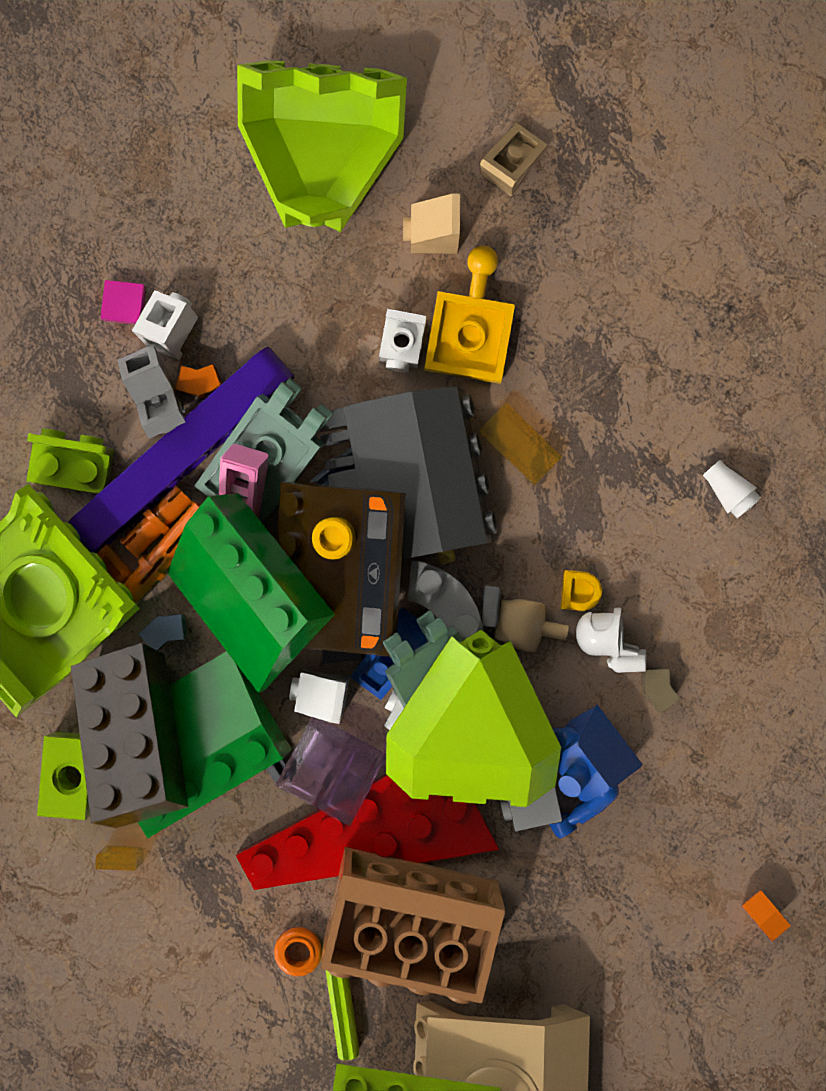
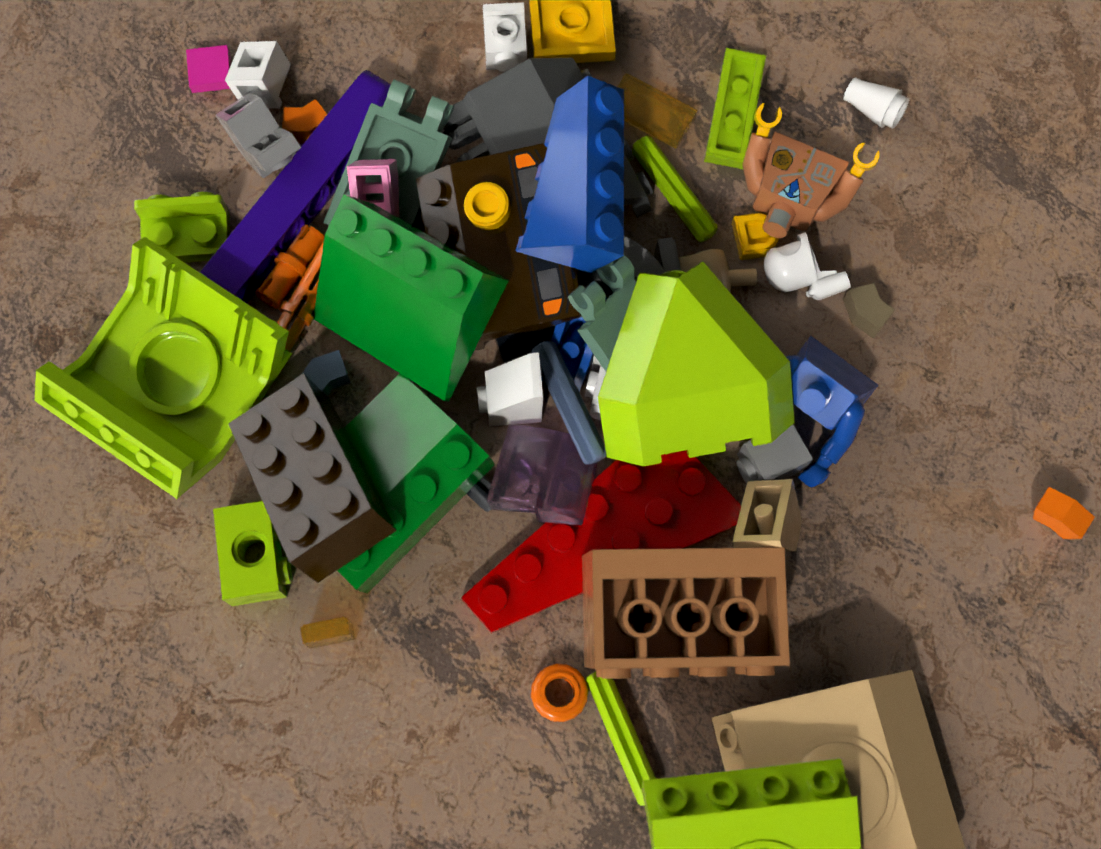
camera: 20 degrees left, 15 degrees down
none -> blue wedge [515,76,624,273]
none -> sand blue axle [532,340,607,465]
none -> lime axle [632,135,718,242]
none -> lime tile [704,48,766,169]
none -> tan slope [733,479,802,551]
none -> nougat torso [743,103,879,238]

